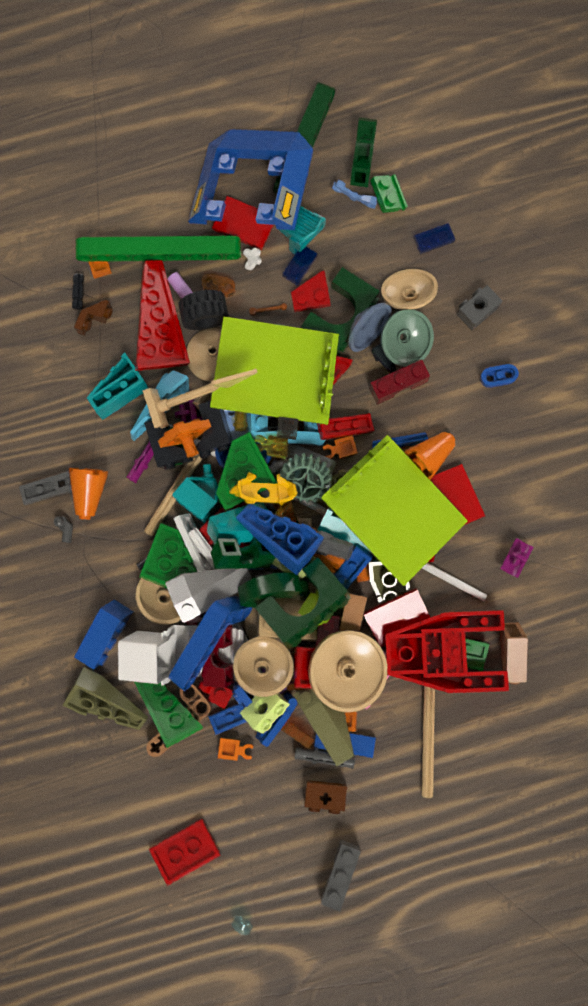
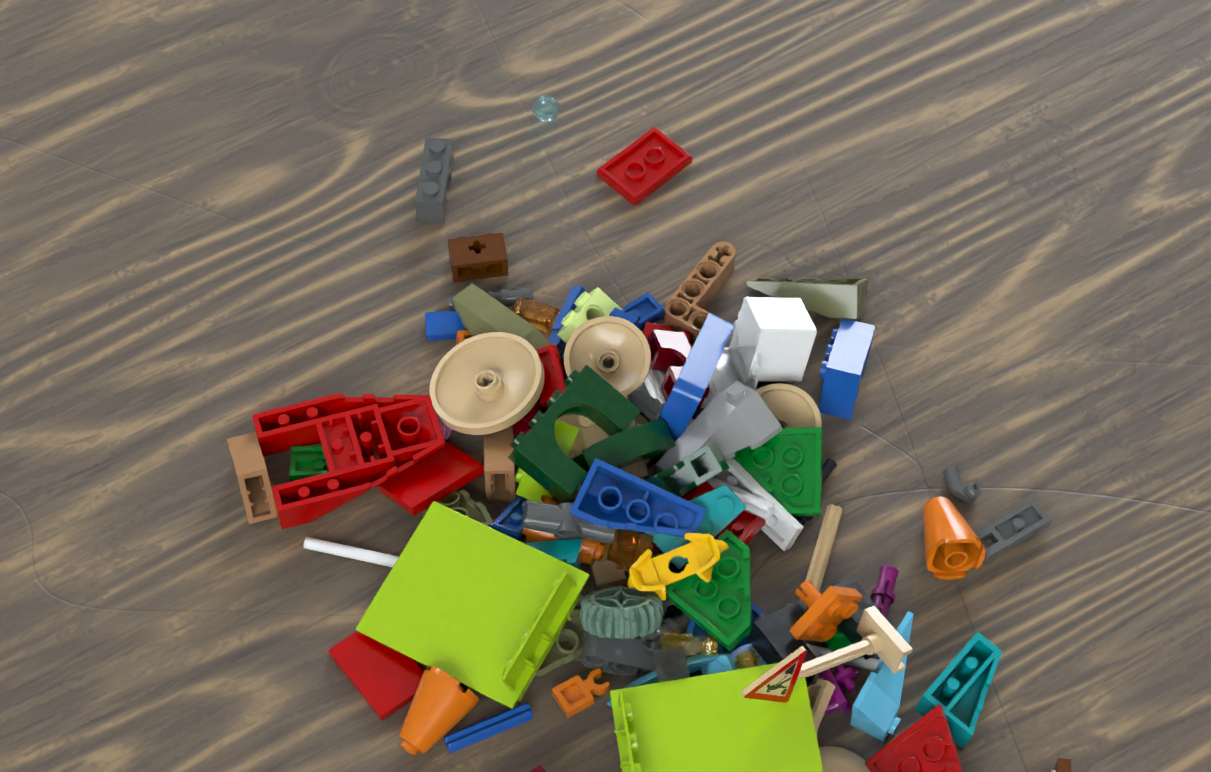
camera: 160 degrees right, 25 degrees down
green wing [134,682,203,748] -> none
teal piece [172,464,220,523] -> none
orange plate [218,737,254,761] -> none
red tile [317,413,375,440] -> none
tan axle [422,686,435,798] -> none
magenta hips [500,538,534,578] -> none

